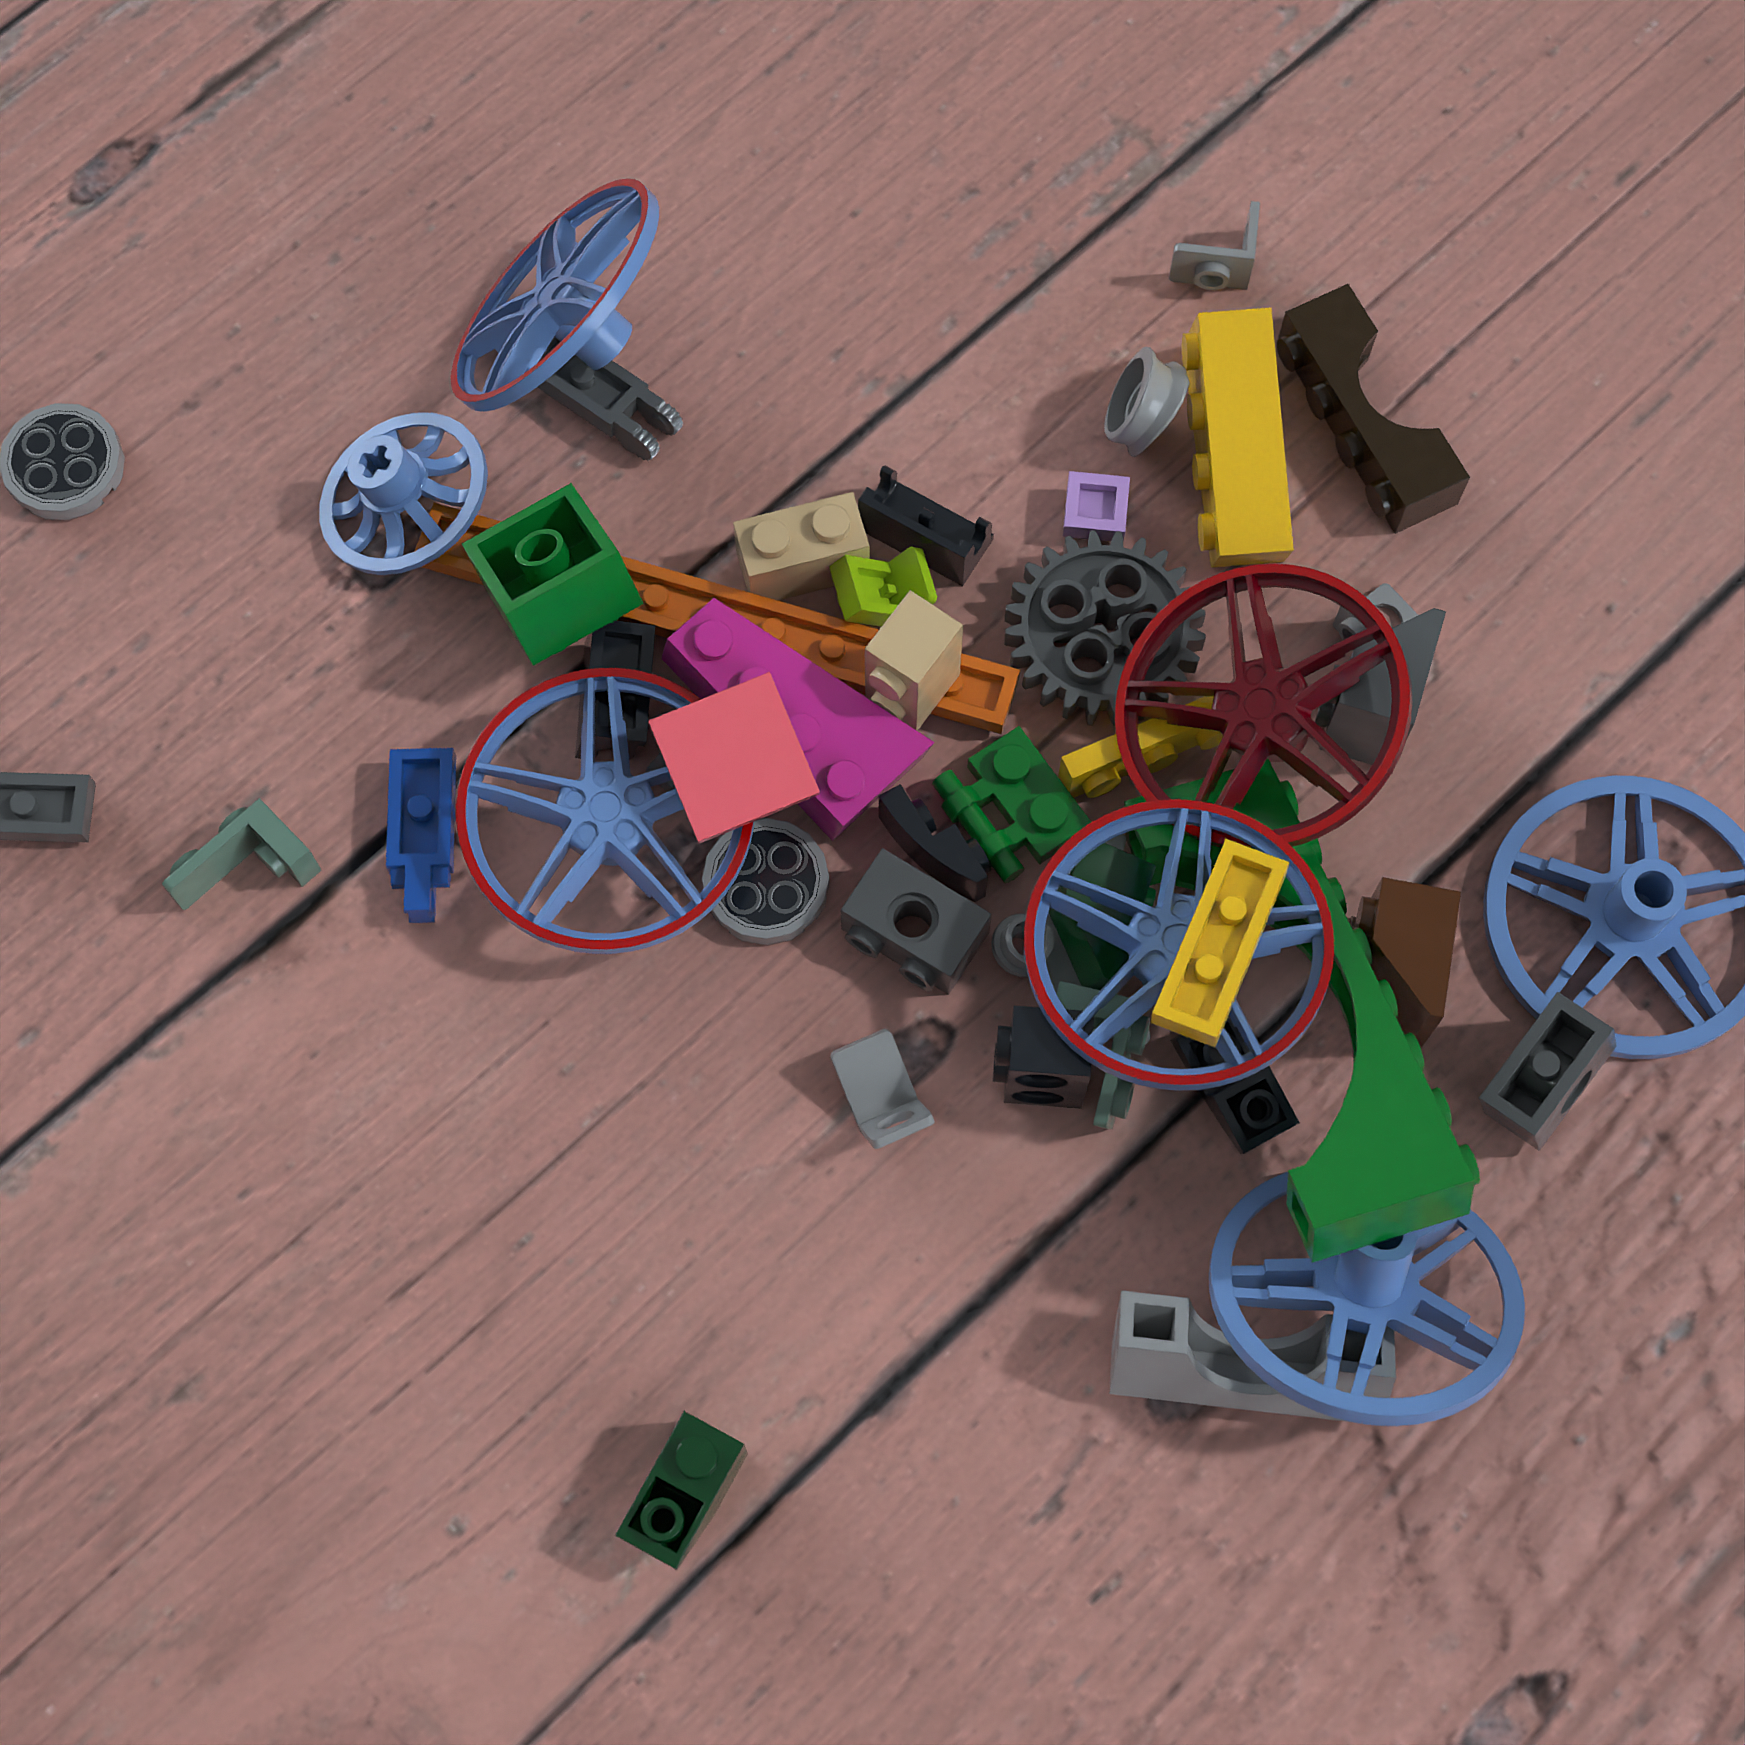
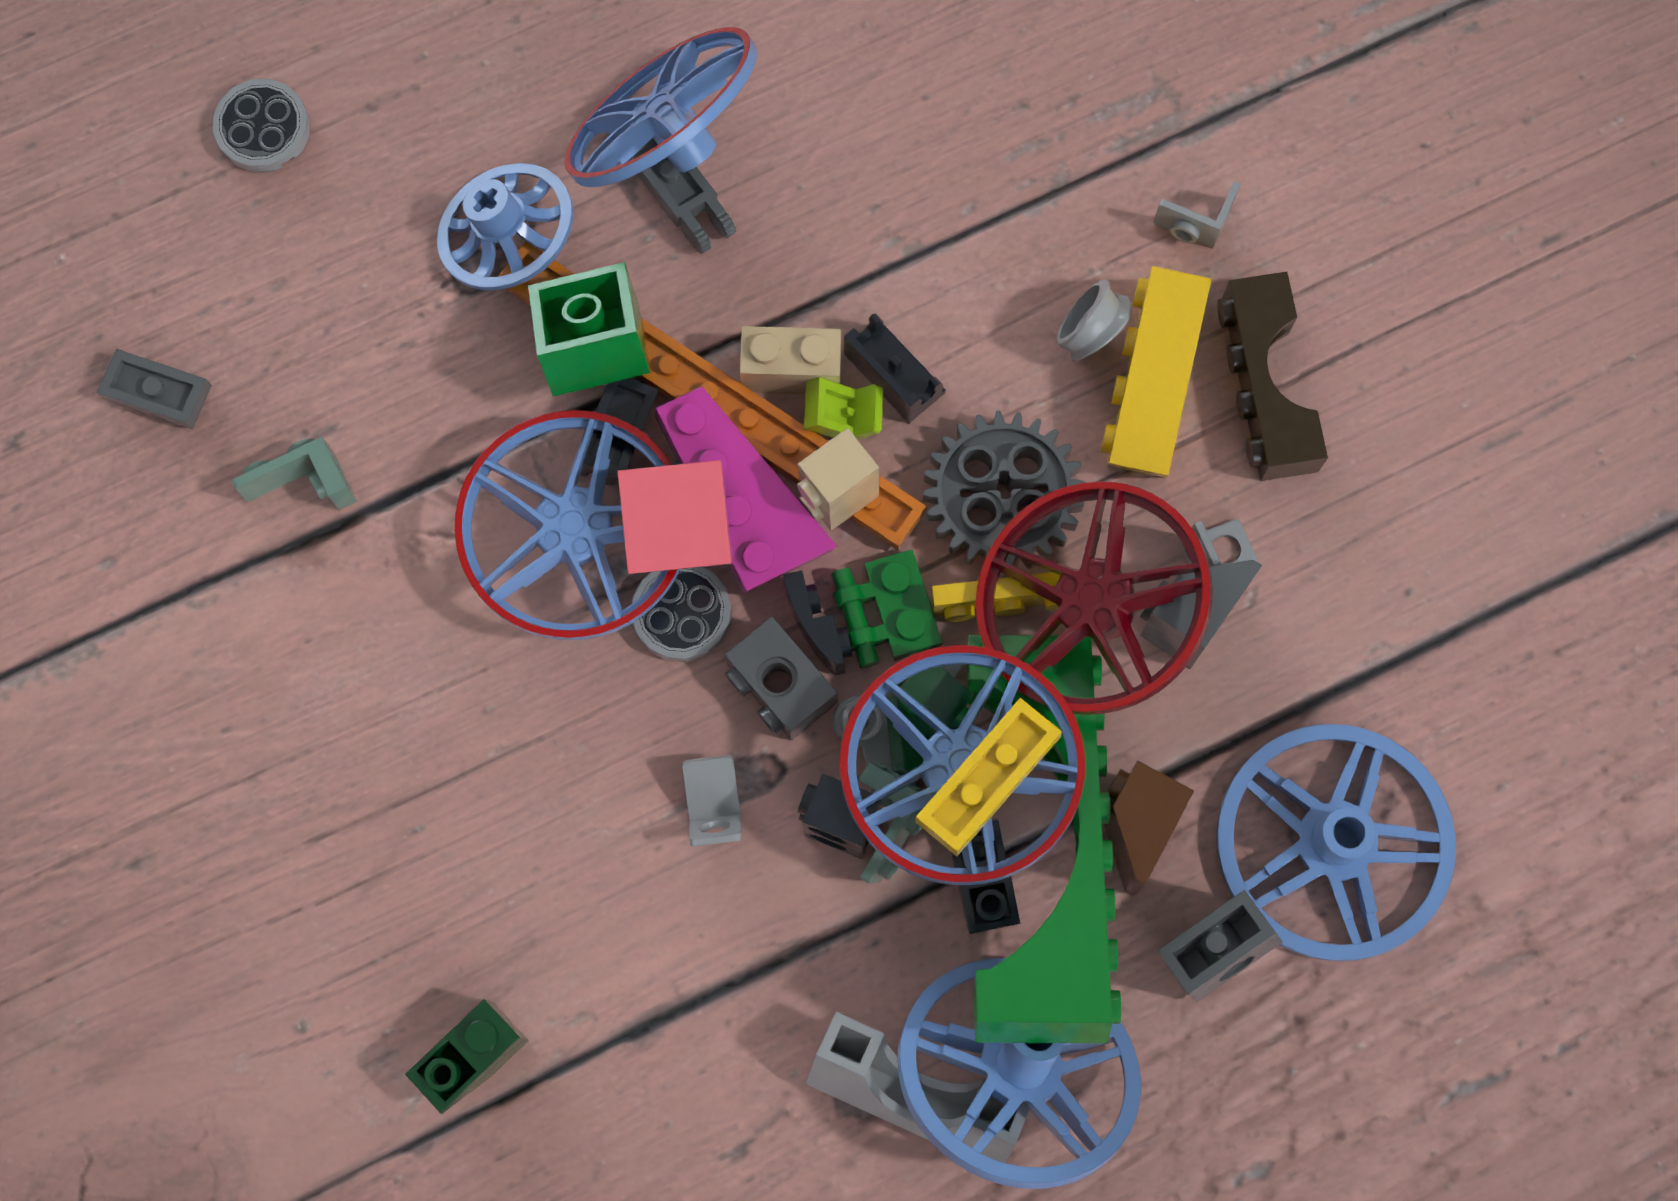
camera: 20 degrees right, 5 degrees up
blue hinge [386,748,456,923] -> none
lavender plate [1063,471,1130,541] -> none

